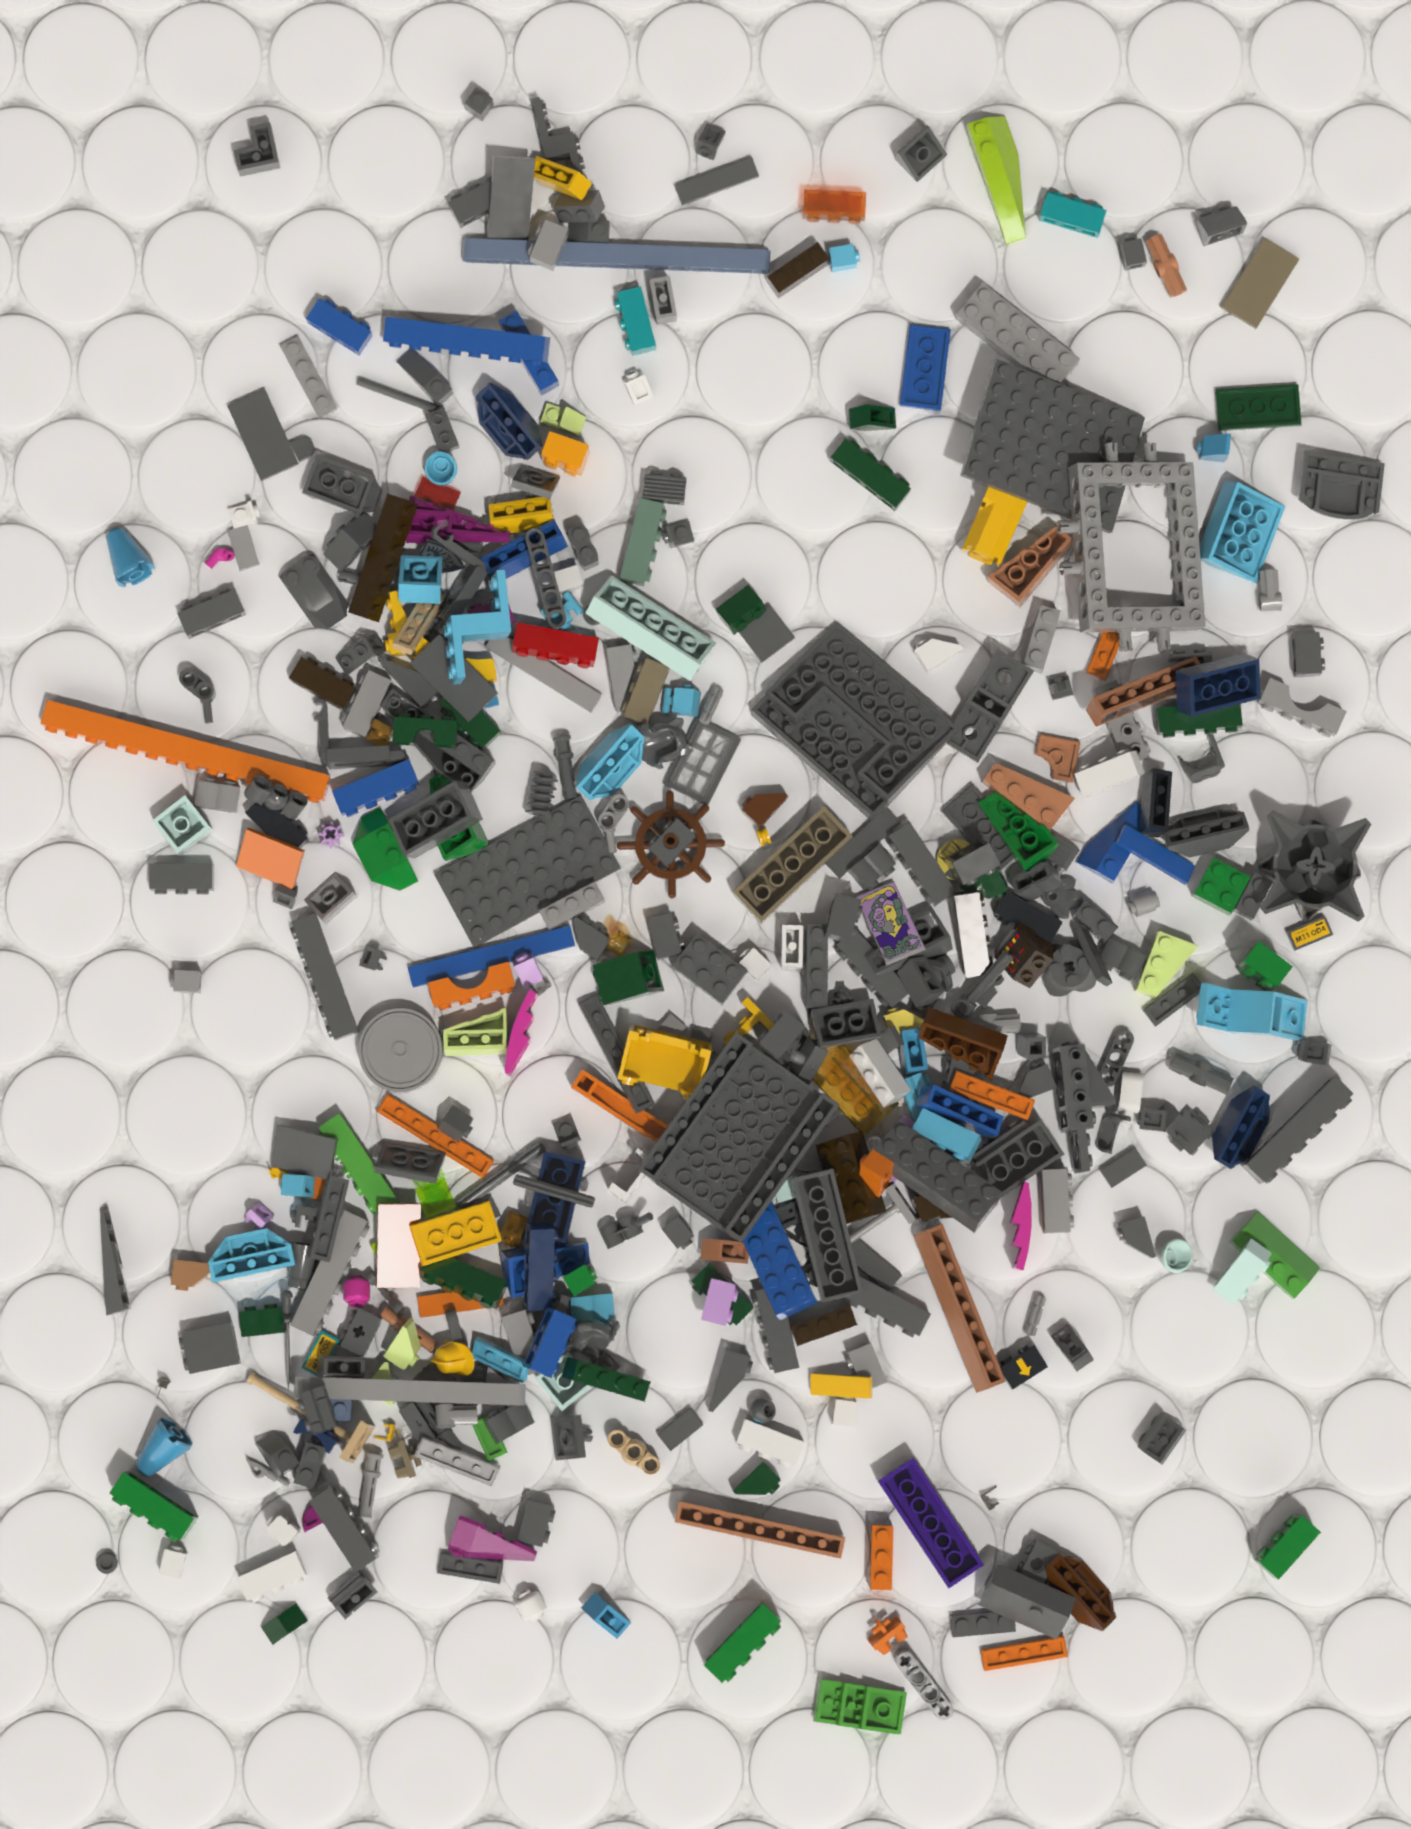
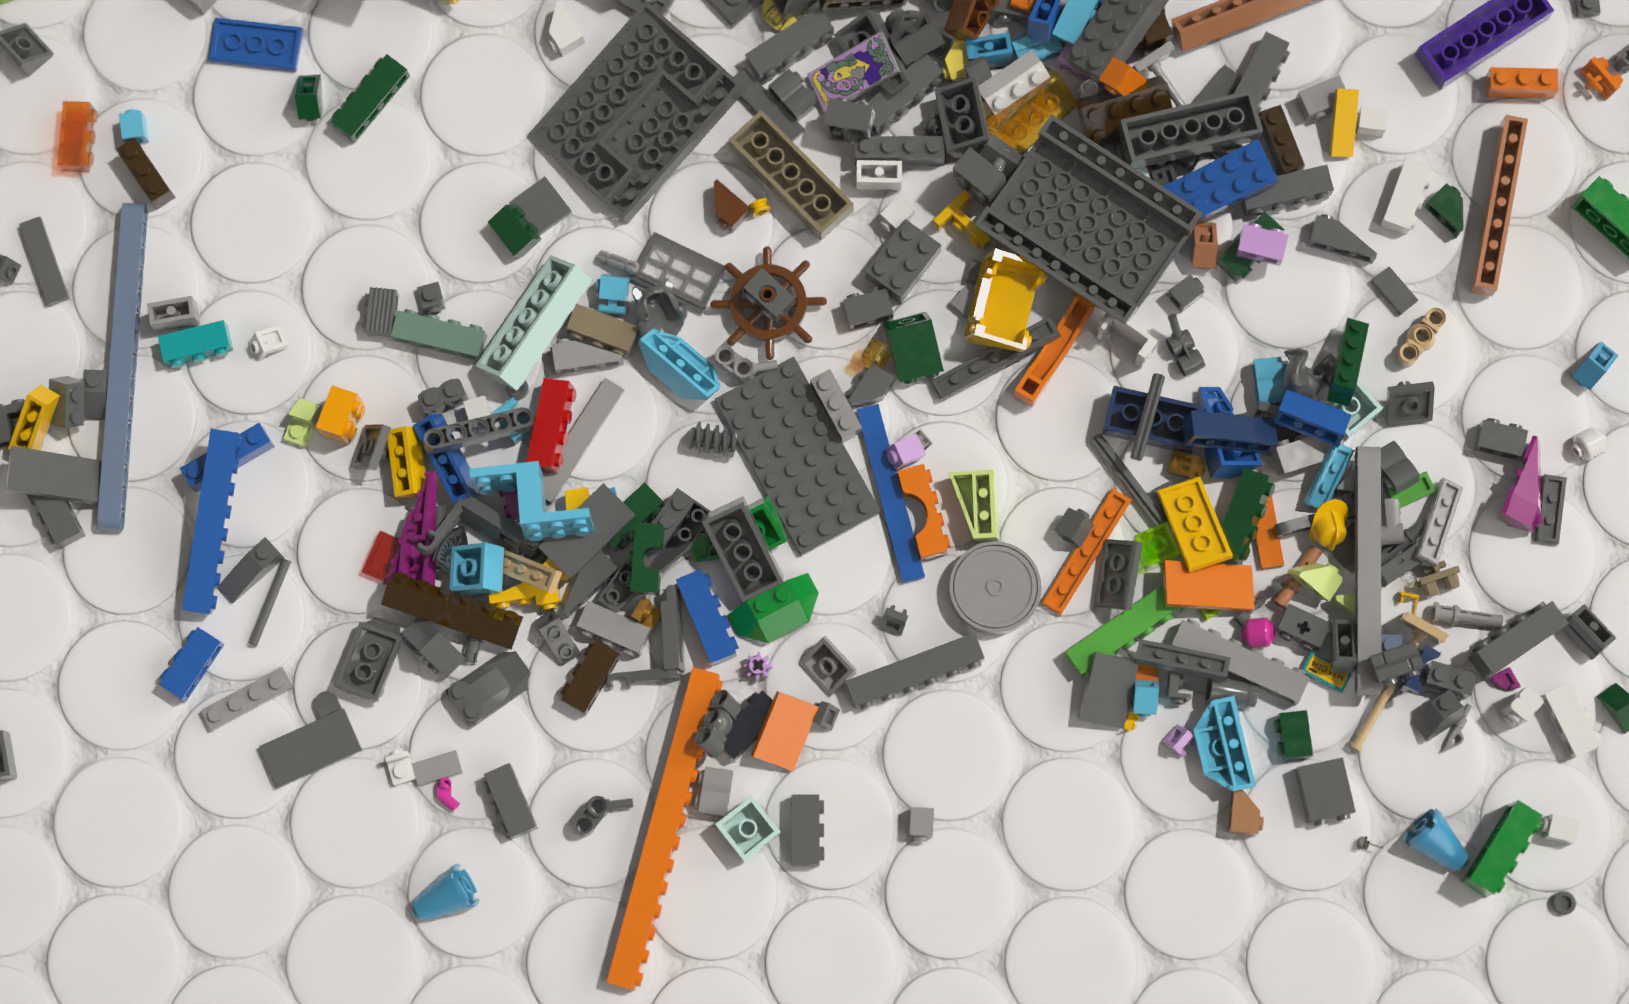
camera: 85 degrees left, 5 degrees down
dark grey wedge [100,1207,131,1316] -> none
dark grey sword [280,1290,293,1390] -> none
dark grey piece [425,407,460,453] -> none
medium azure piece [425,451,458,486] -> none
dark blue wedge [476,383,543,460] -> none
dark pink slope [505,989,538,1077] -> none
light grey brick [528,219,569,271] -> none
dark grey pin [552,735,577,800] -> none
dark grey bracket [553,1117,581,1150] -> none
green brick [563,1264,598,1297] -> none
dark grey piece [749,1397,776,1424] -> none

